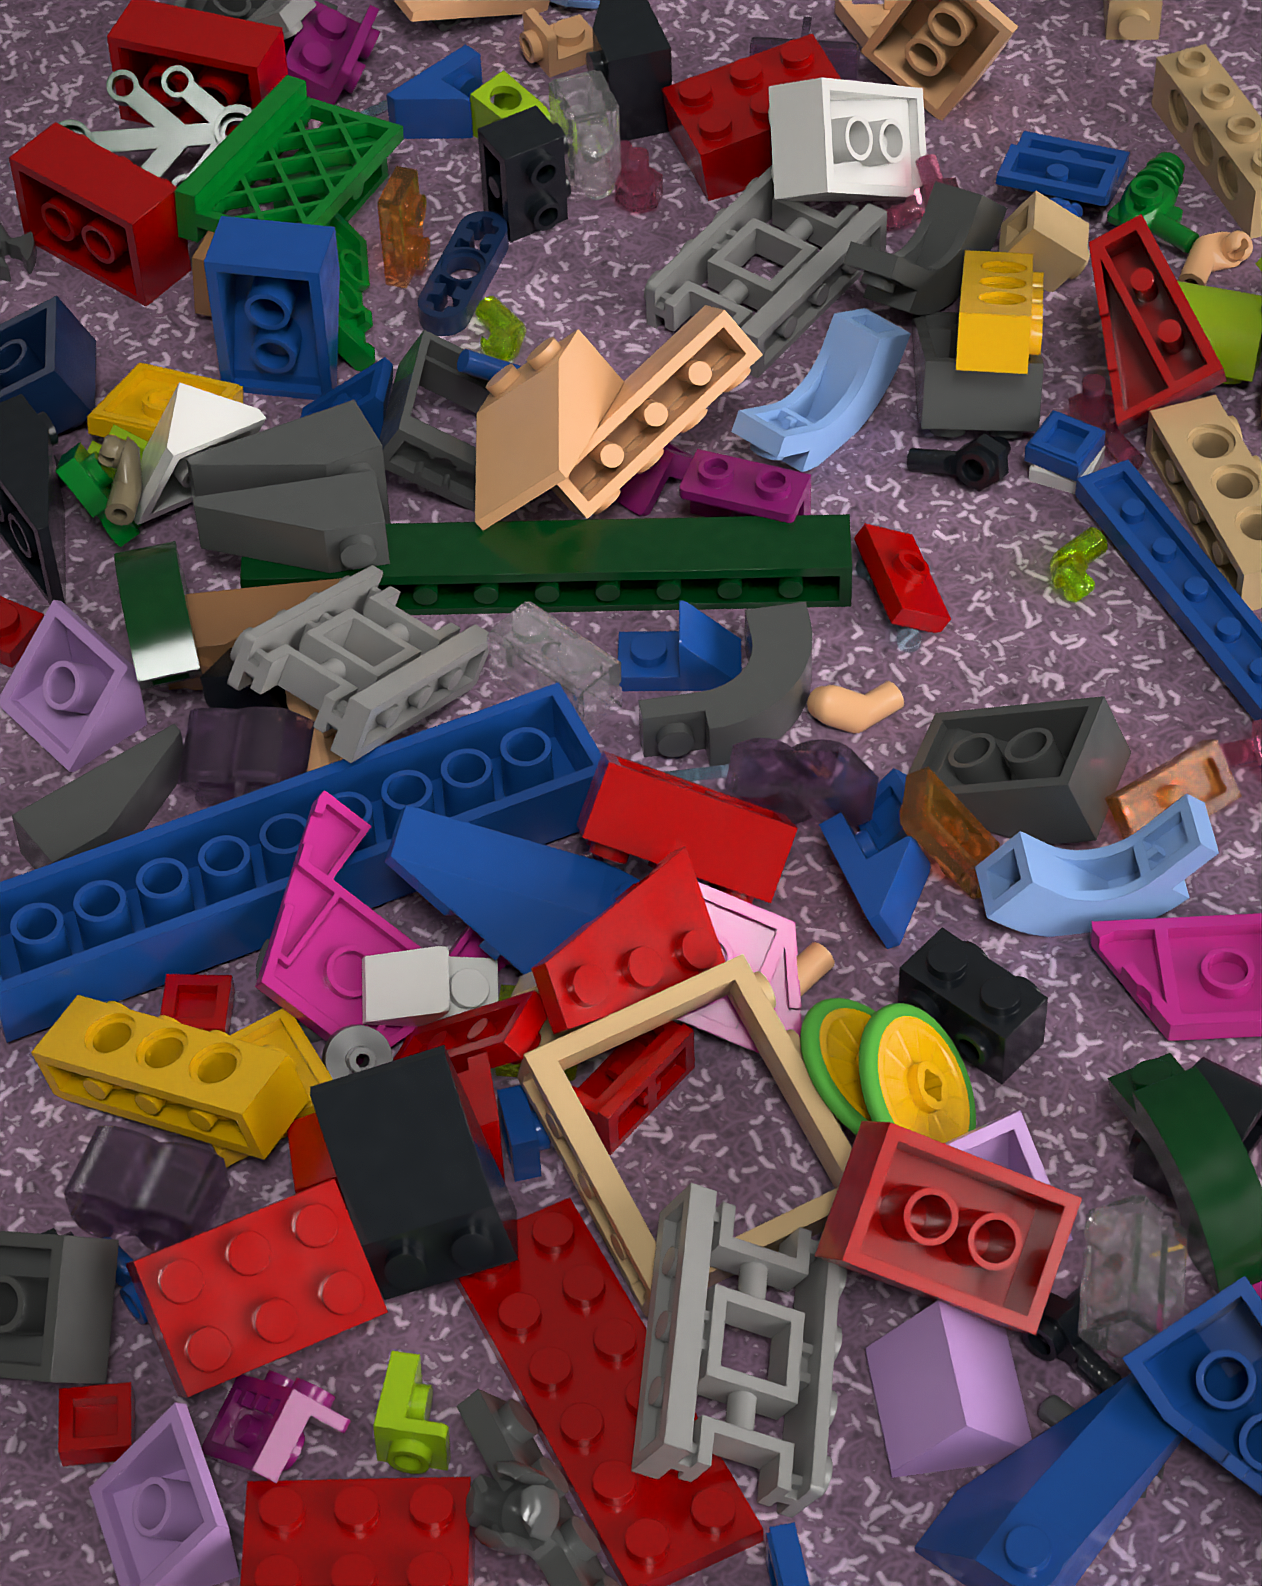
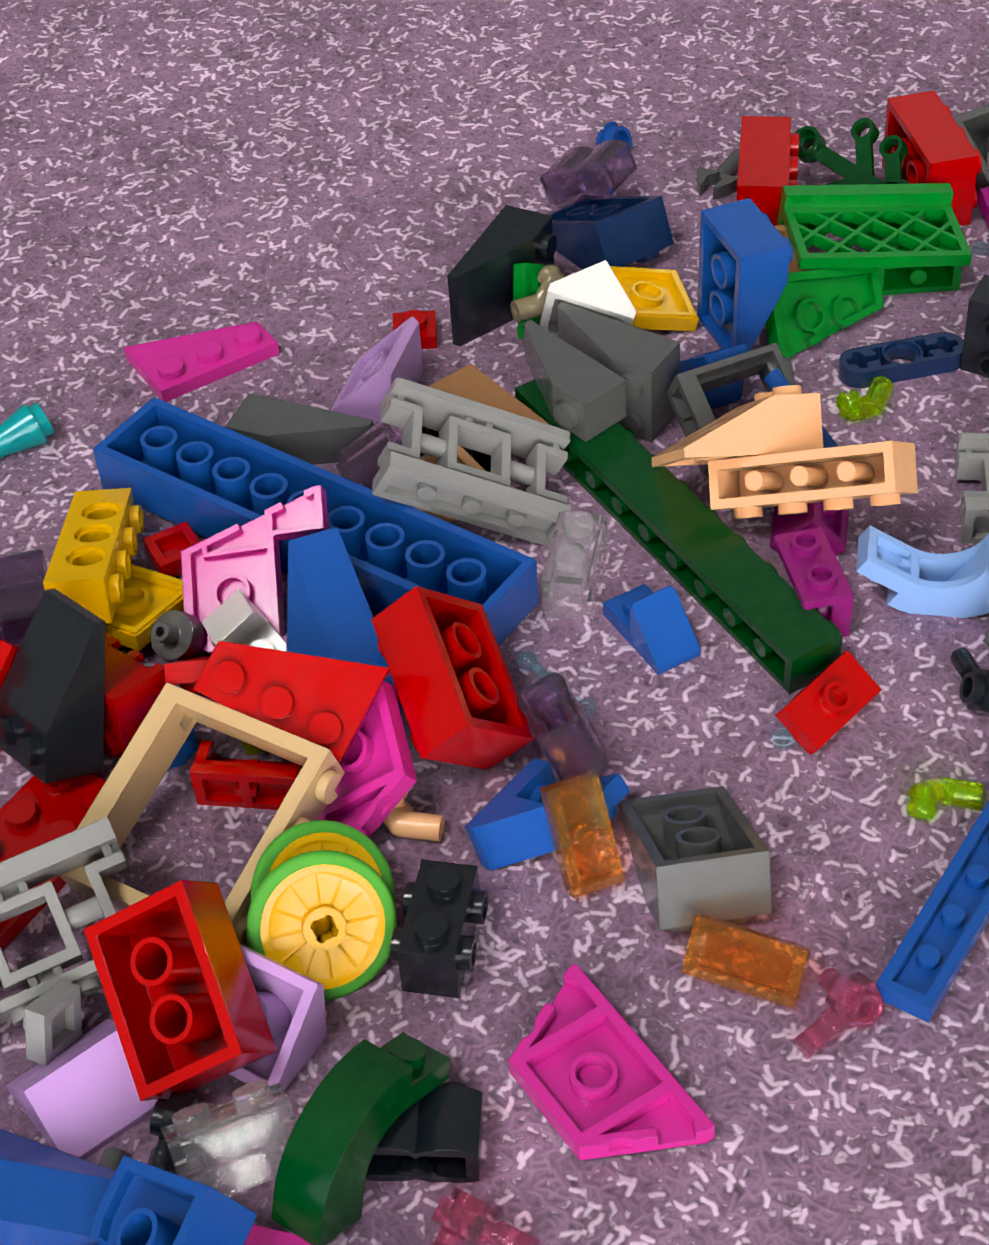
camera: 60 degrees right, 5 degrees down
dark green arch [114,541,203,690] -> none
clear orange plate [377,166,430,289] -> none
dark grey arch [638,602,812,768] -> none
light nougat arm [807,681,904,734] -> none
light blue arch [975,793,1219,937] -> none
none -> light grey plate [23,979,82,1066]

